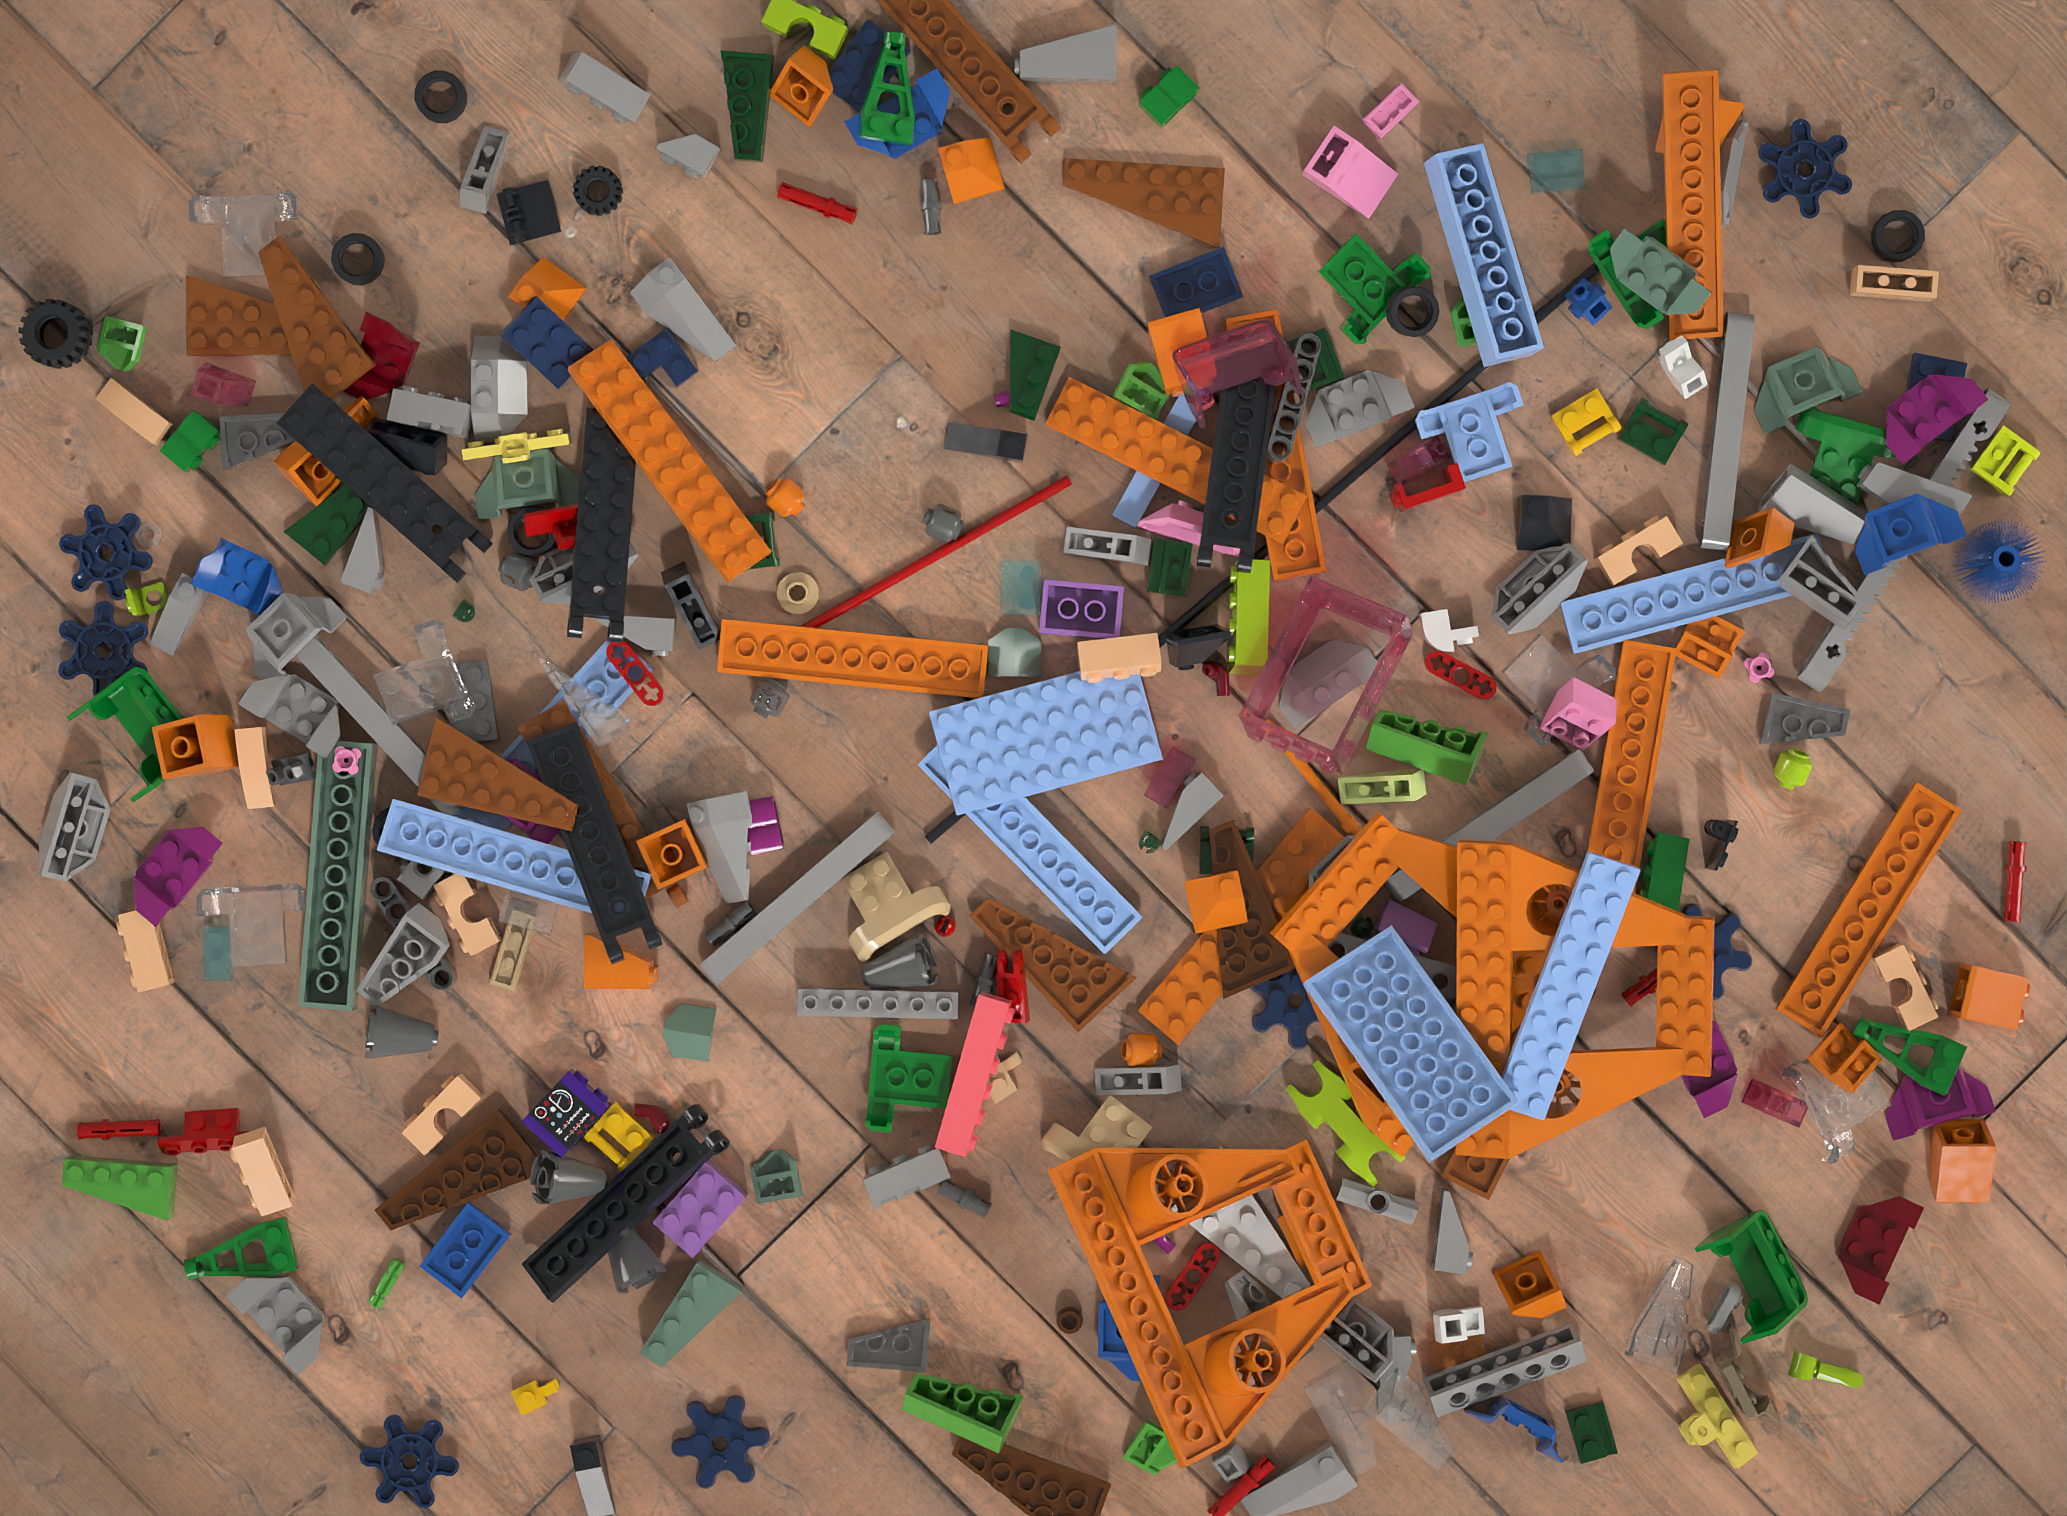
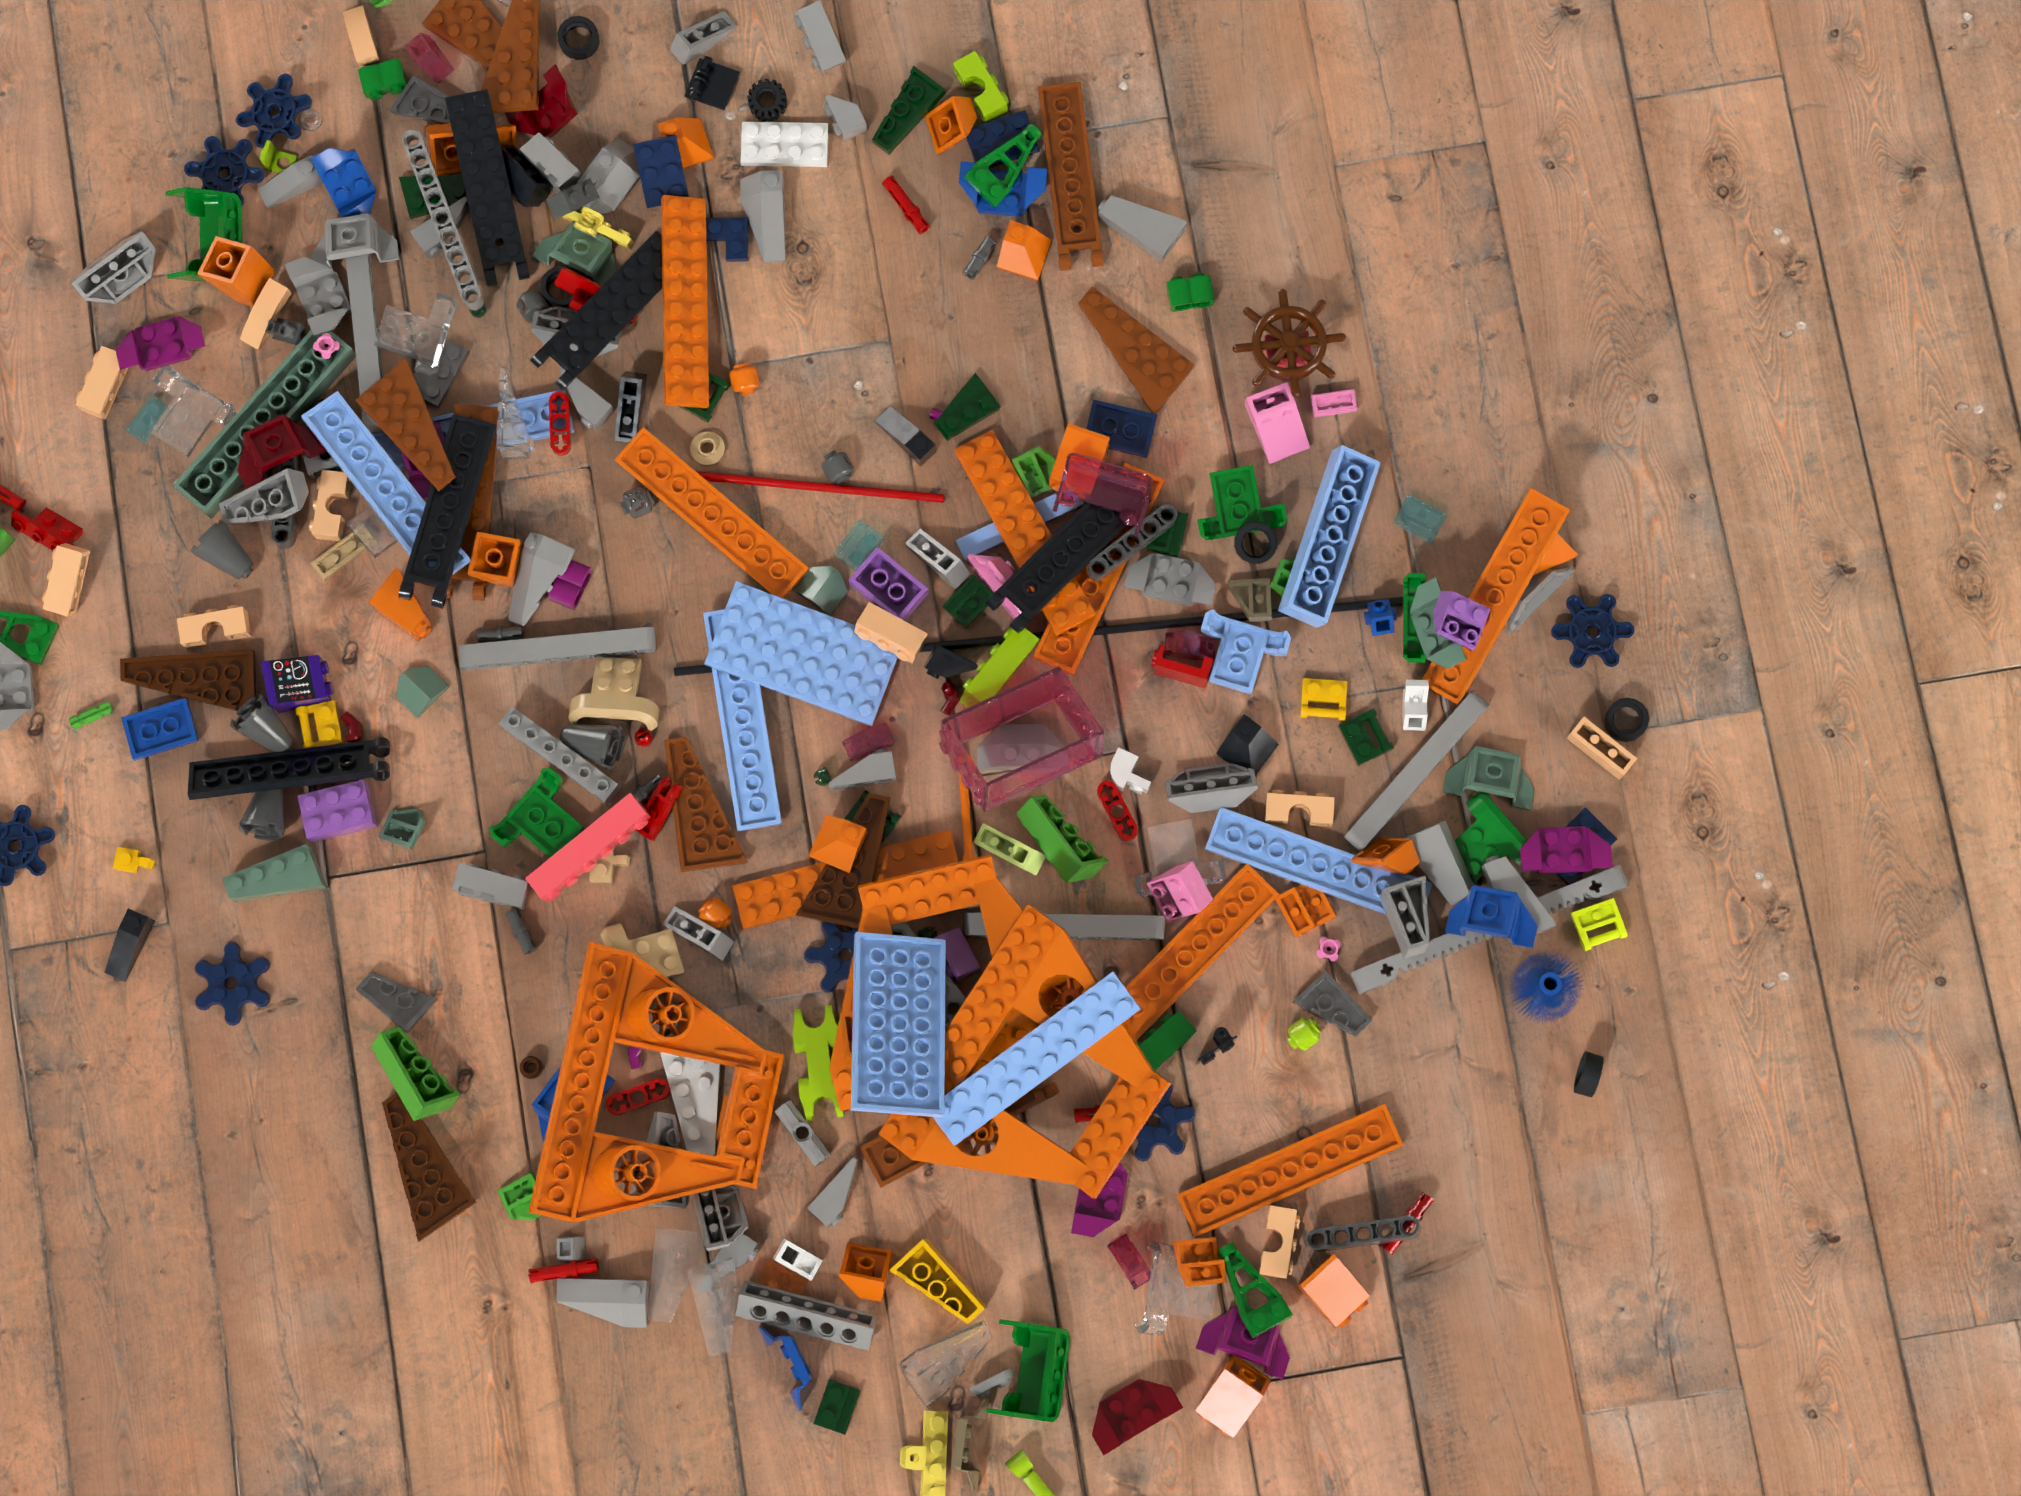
camera: 40 degrees right, 10 degrees down
none -> dark red piece [237,414,327,489]
none -> light grey beam [402,129,484,310]
none -> dark grey brick [546,178,600,219]
none -> white plate [740,122,829,167]
none -> yellow wedge [889,1238,988,1324]
none -> dark tan wing [1228,578,1272,622]
none -> reddish brown brick [1232,289,1346,397]
none -> dark grey beam [1307,1216,1421,1252]
none -> medium lavender slope [1433,591,1490,651]

